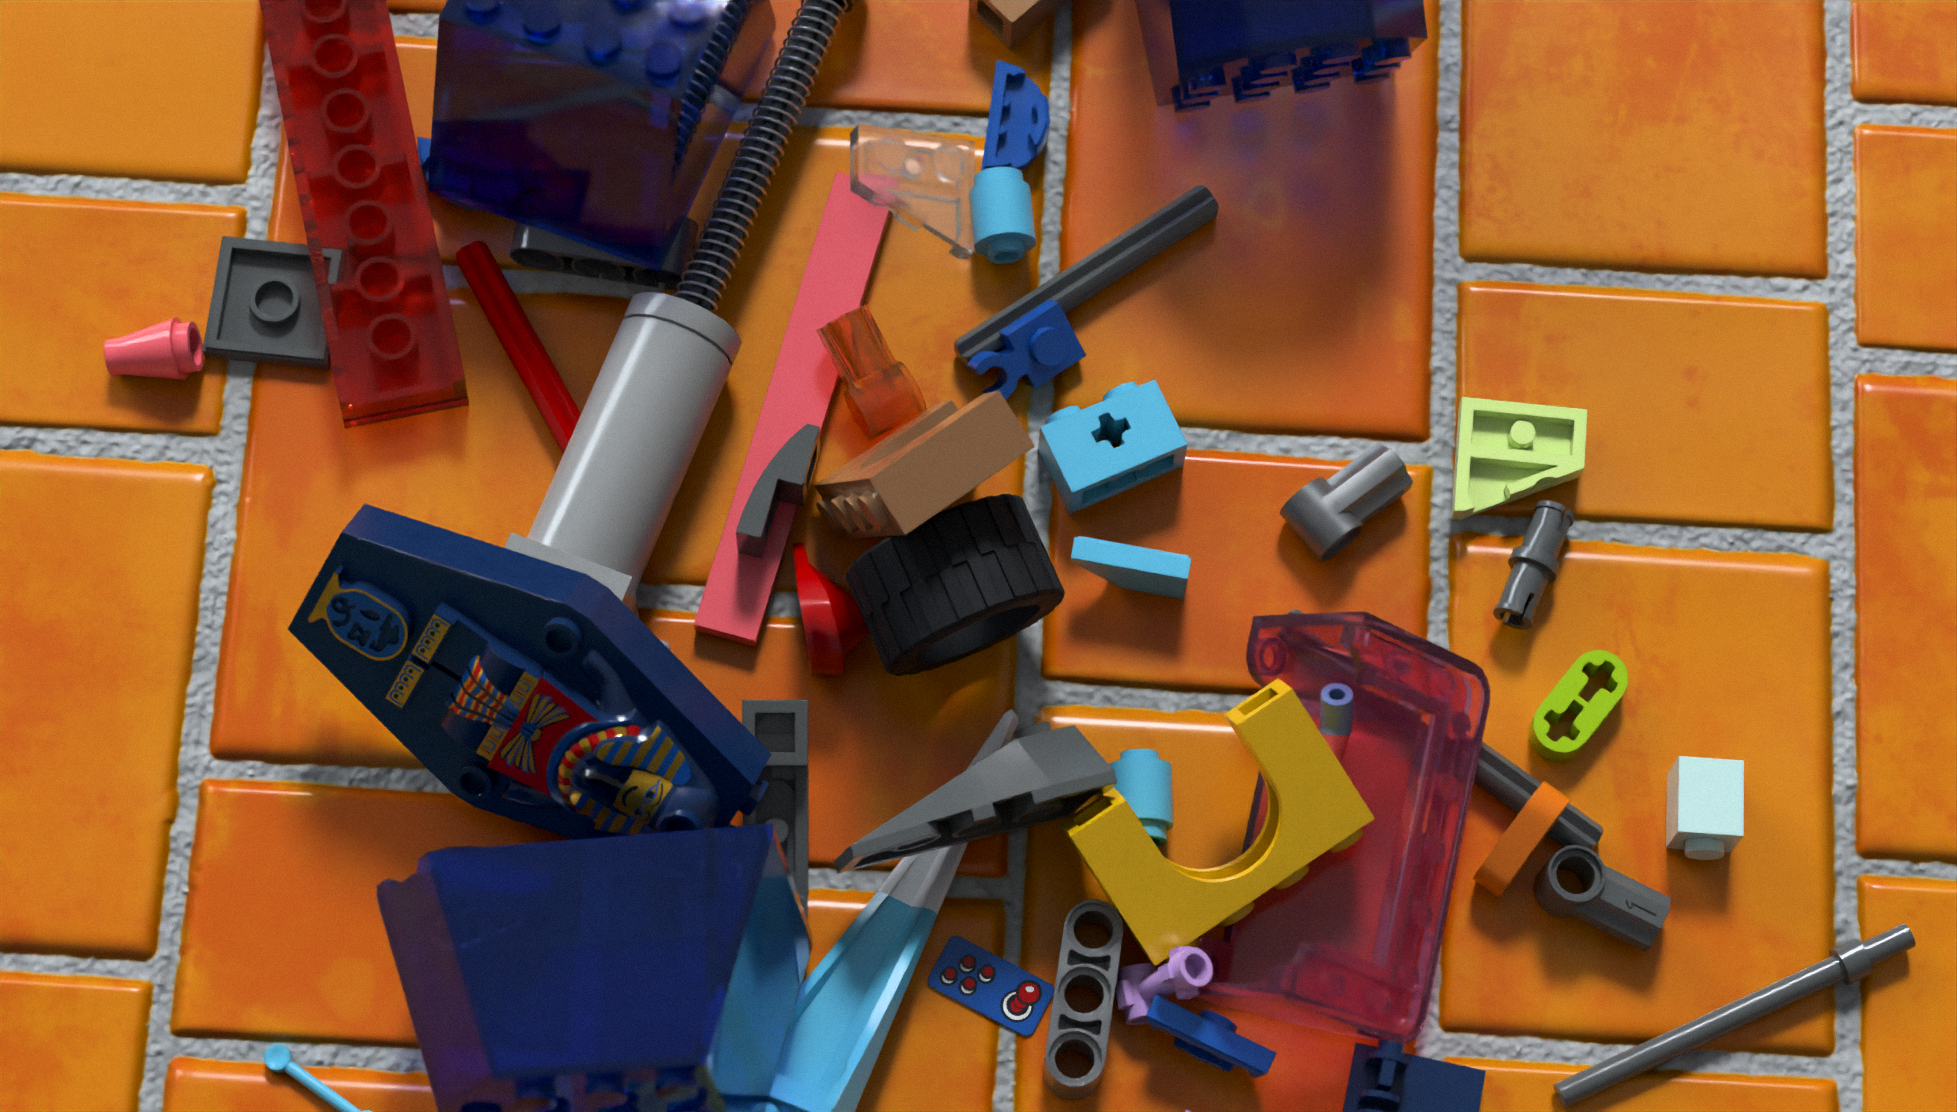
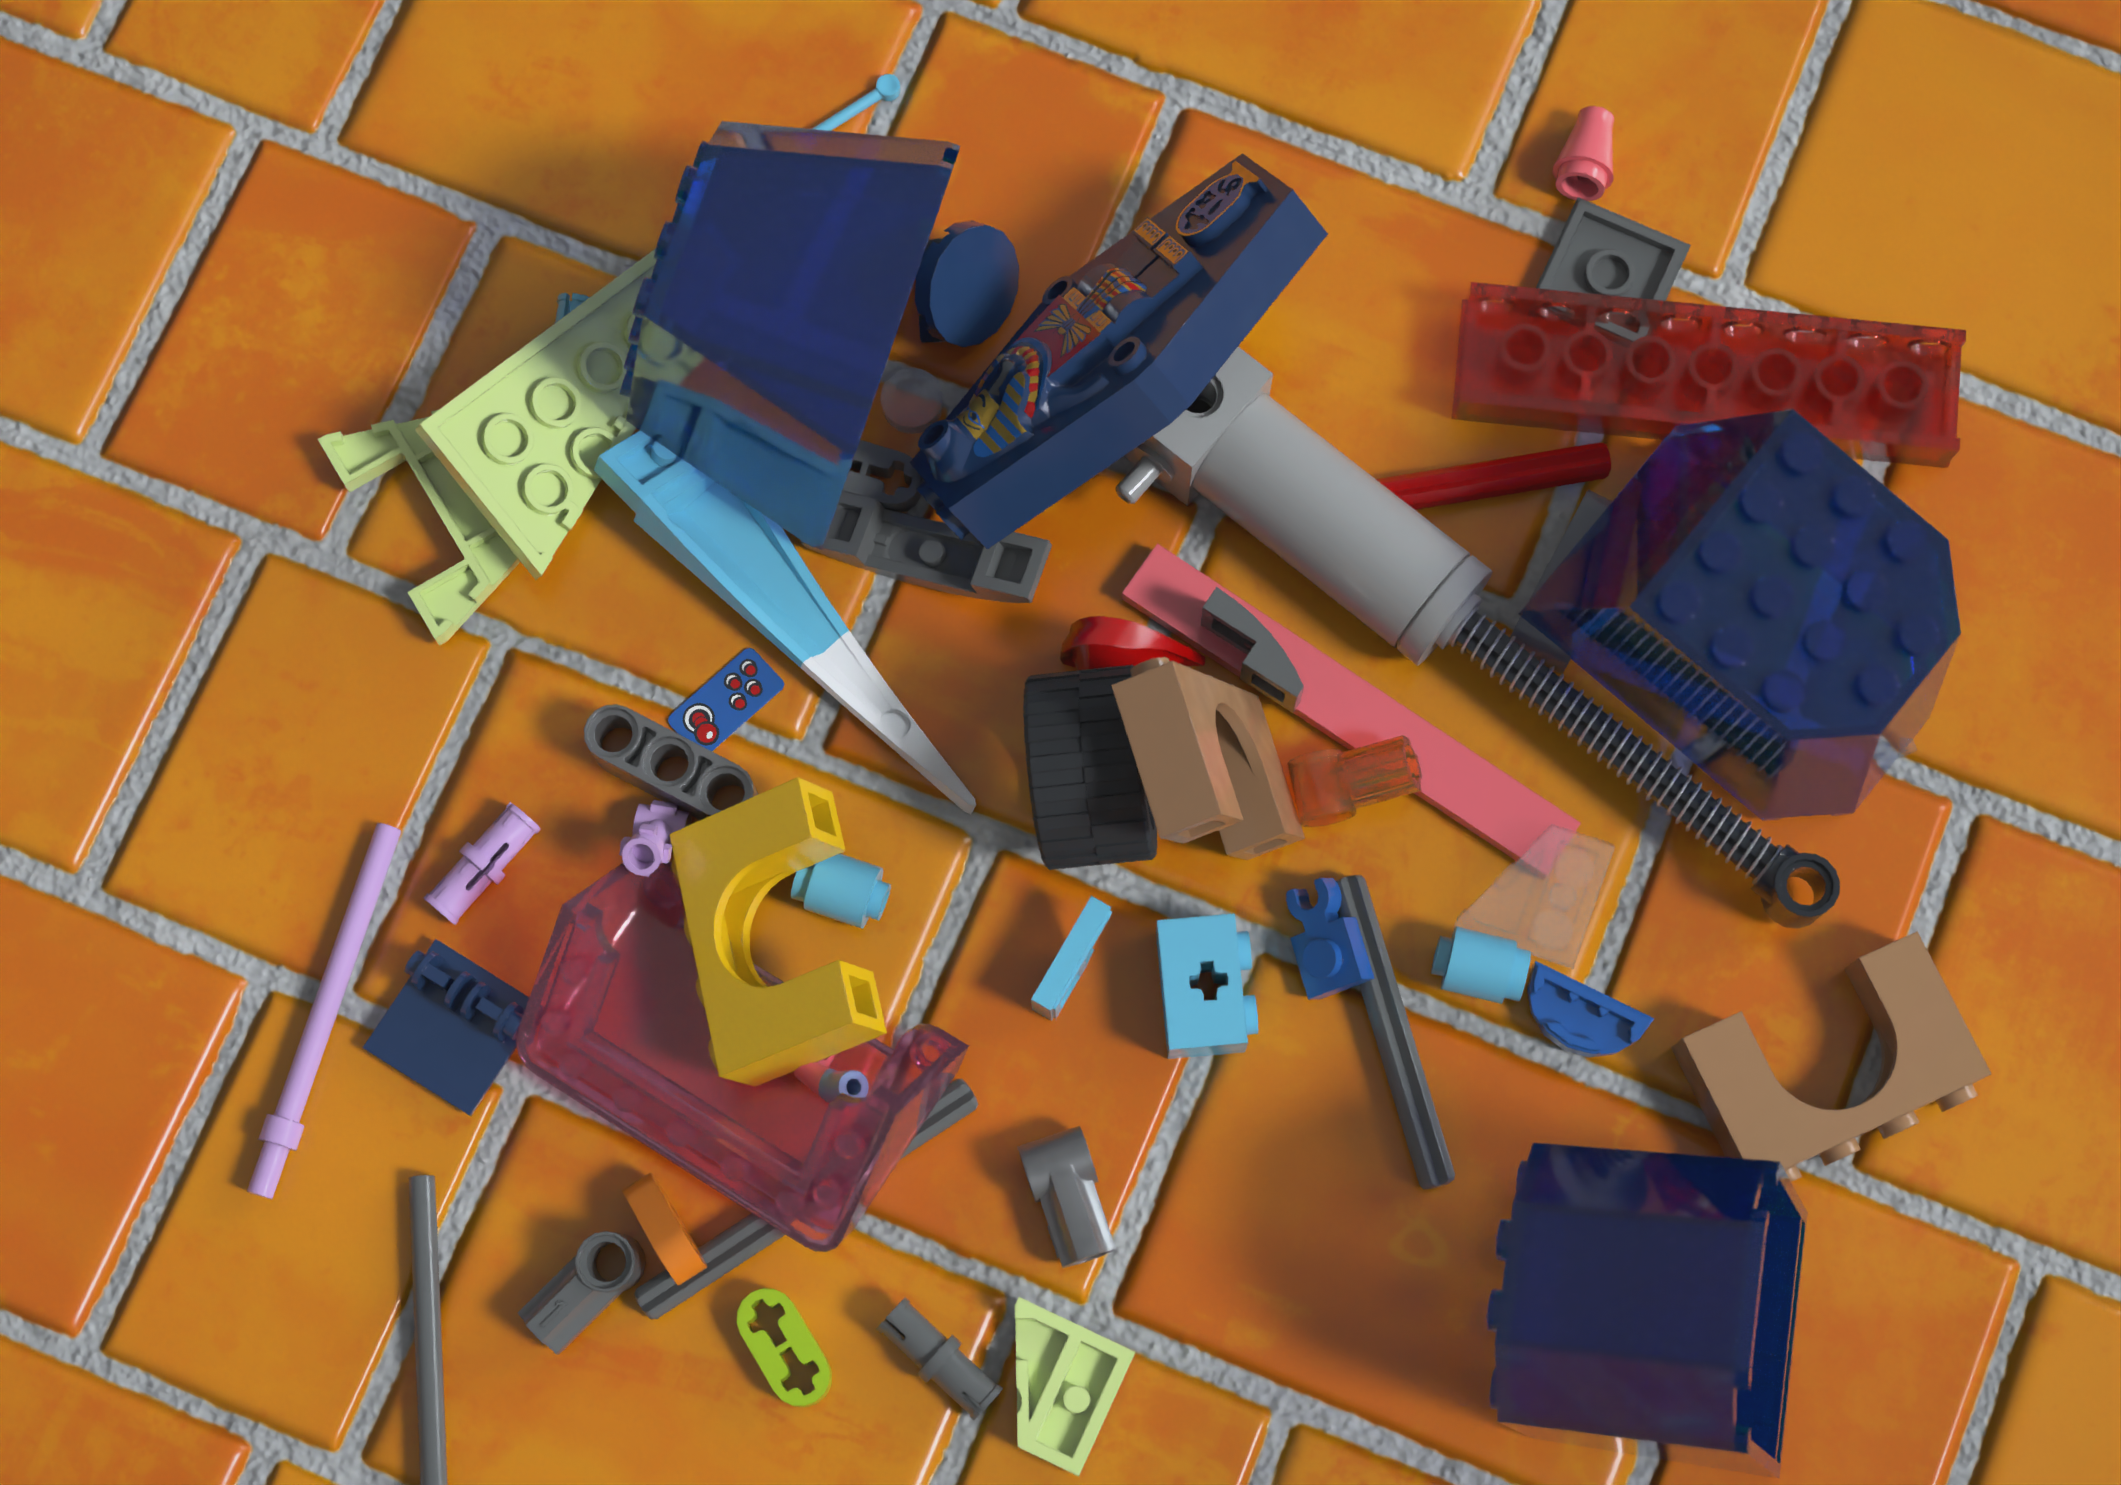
camera: 115 degrees right, 5 degrees up
dark grey wedge [834,722,1118,874] -> none
blue plate [1146,995,1277,1078] -> none
light aqua brick [1666,756,1744,860] -> none

